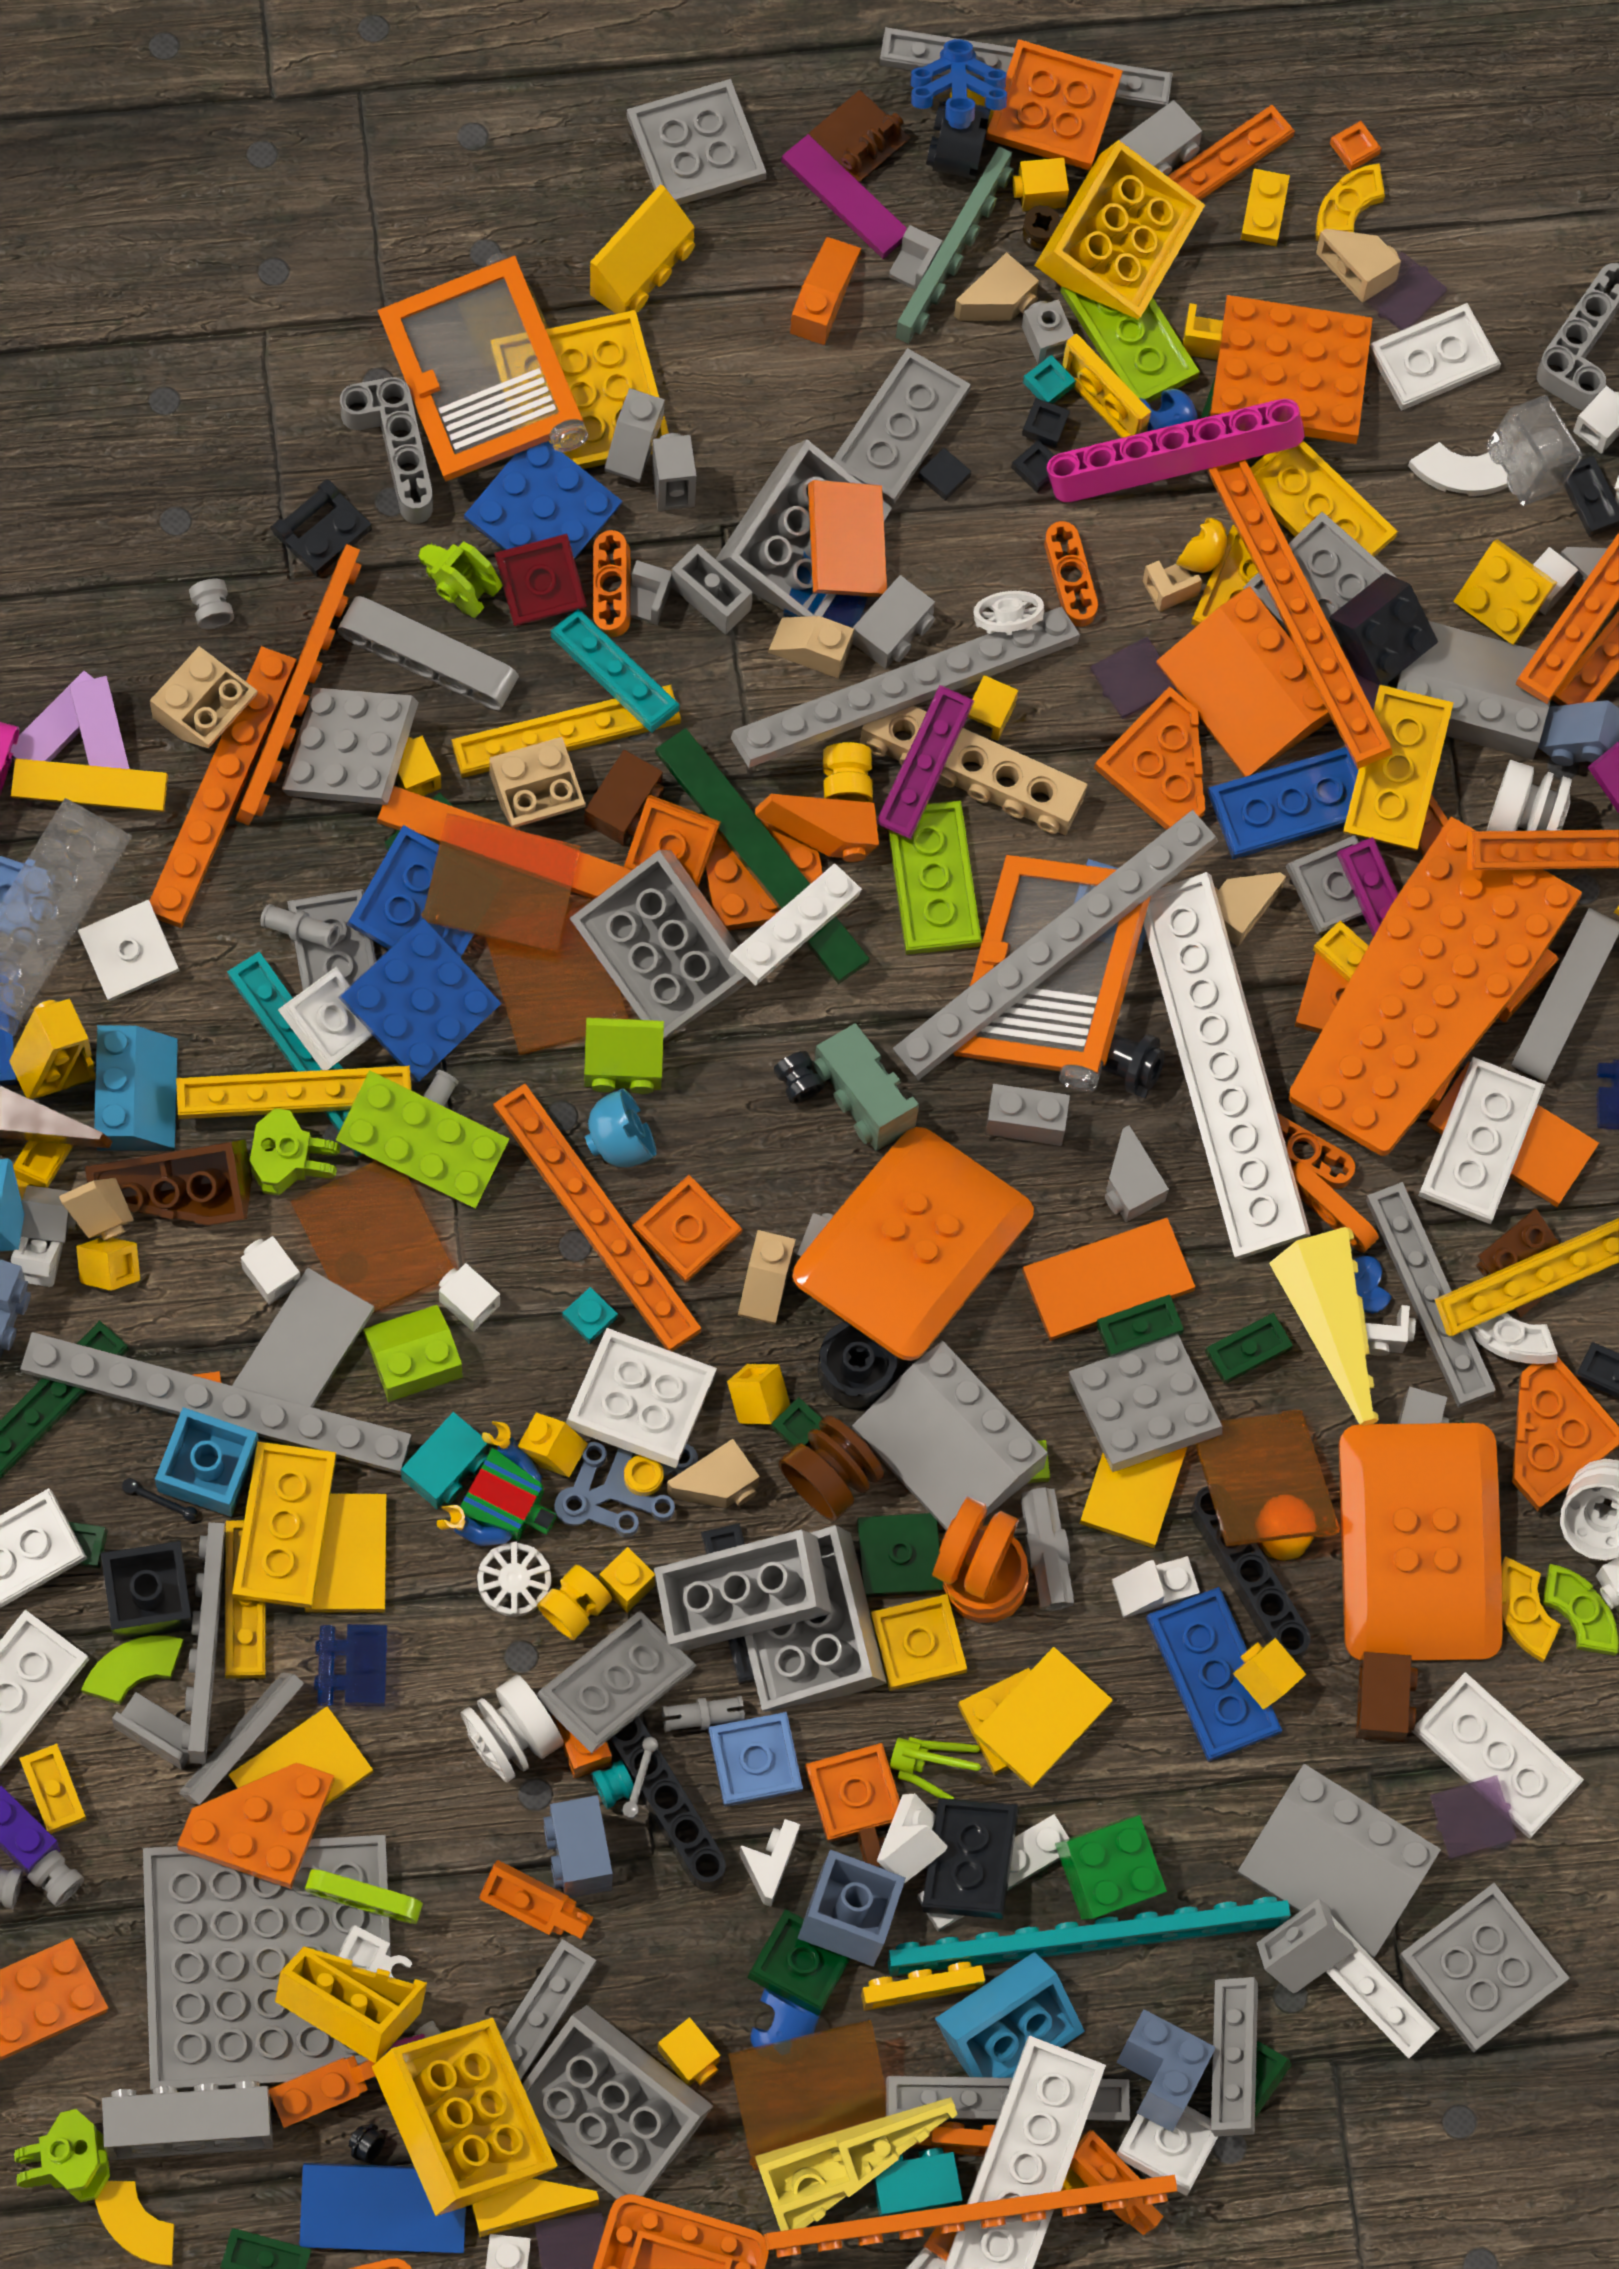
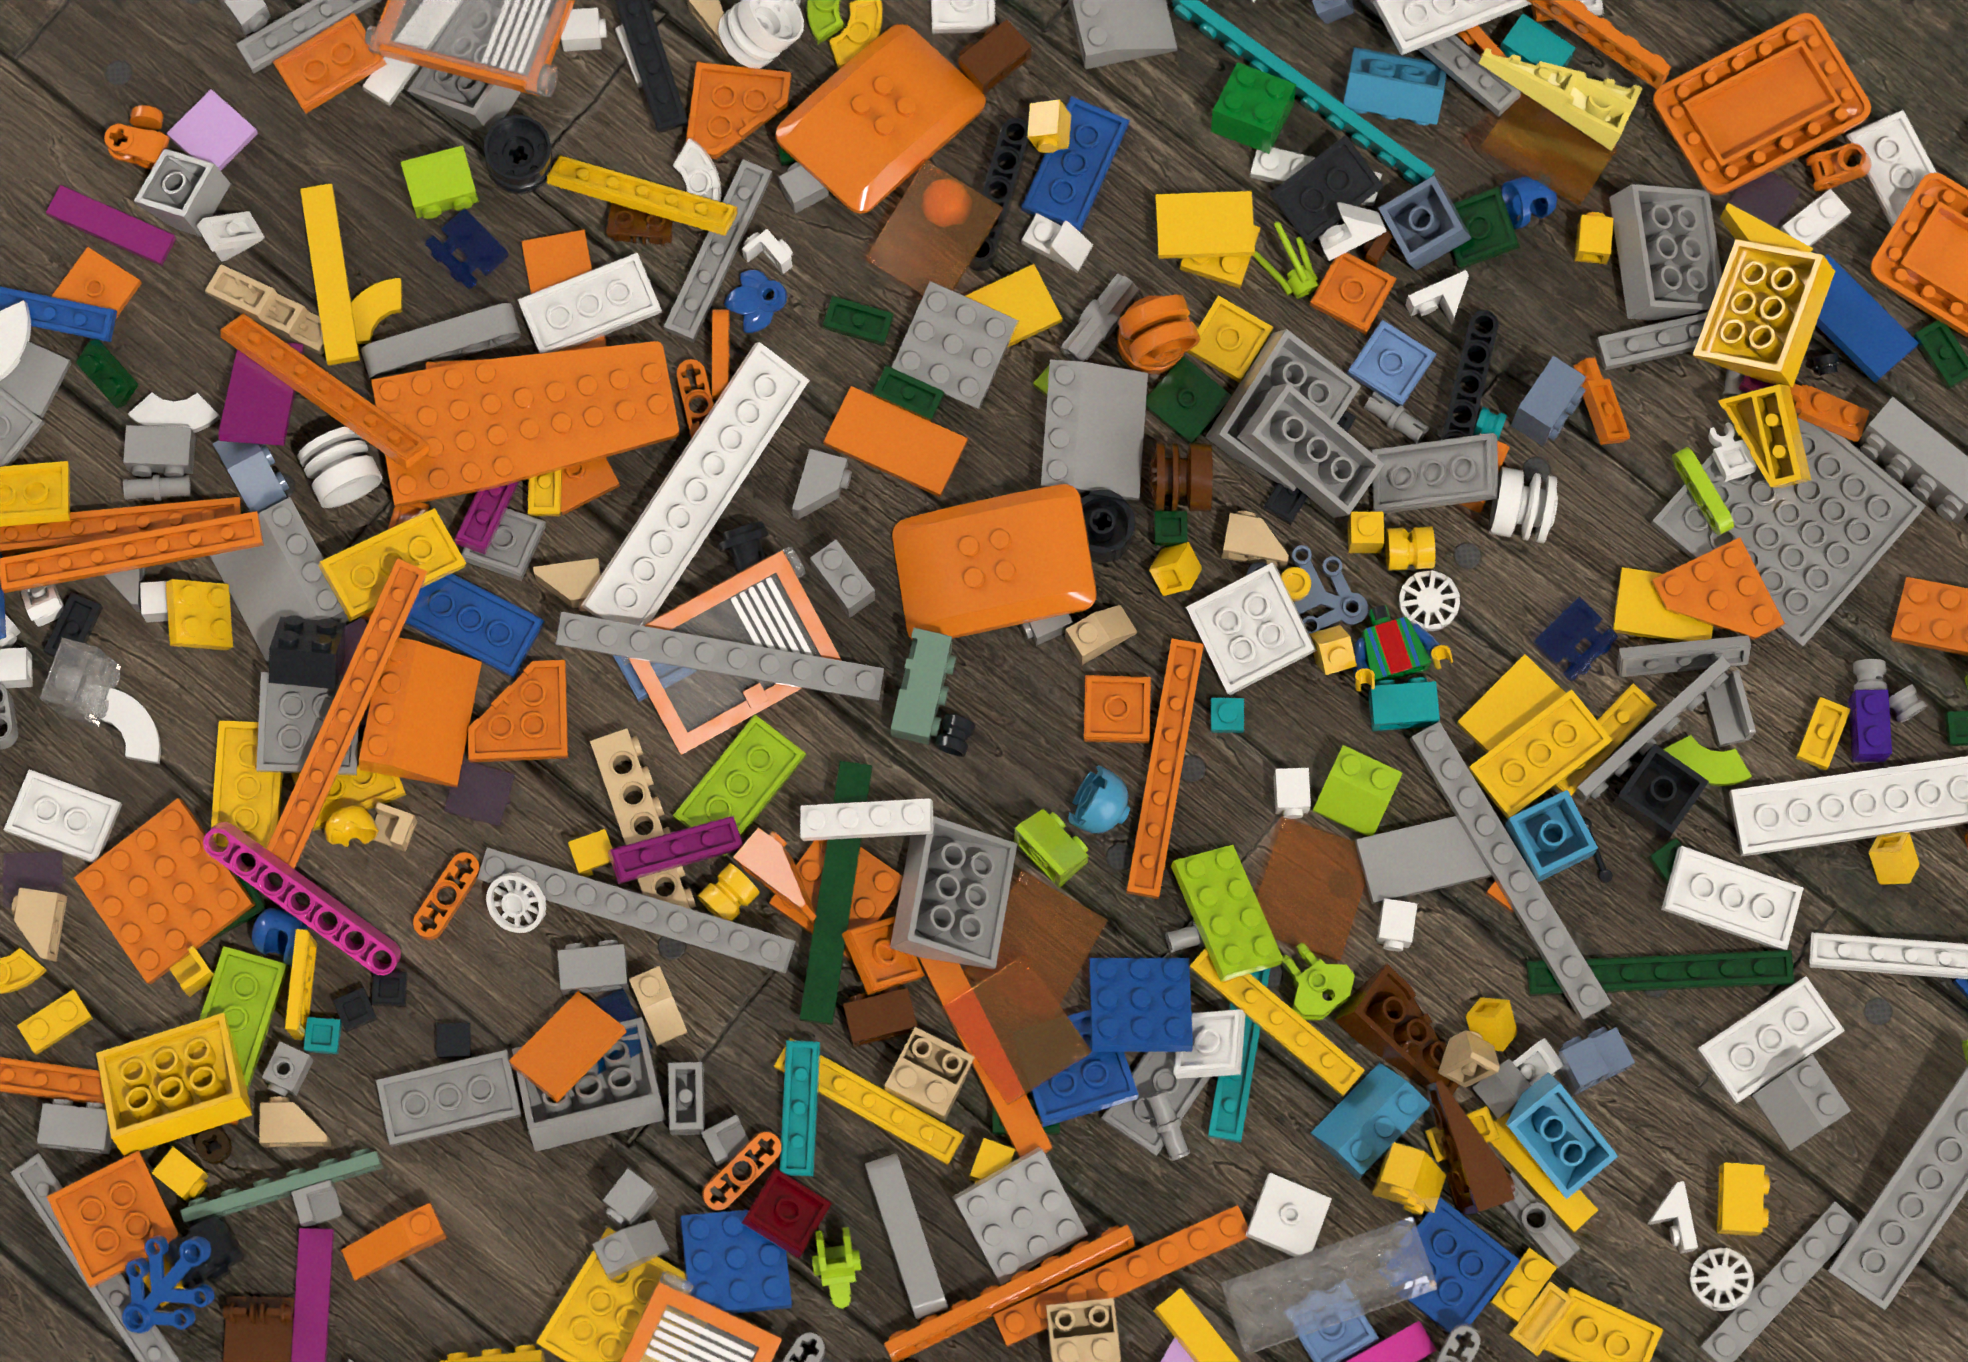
camera: 130 degrees left, 5 degrees up
light grey hinge [623,1737,658,1819] -> none
yellow plate [861,1962,985,2011] -> none
light yellow wedge [1269,1227,1379,1426] -> none

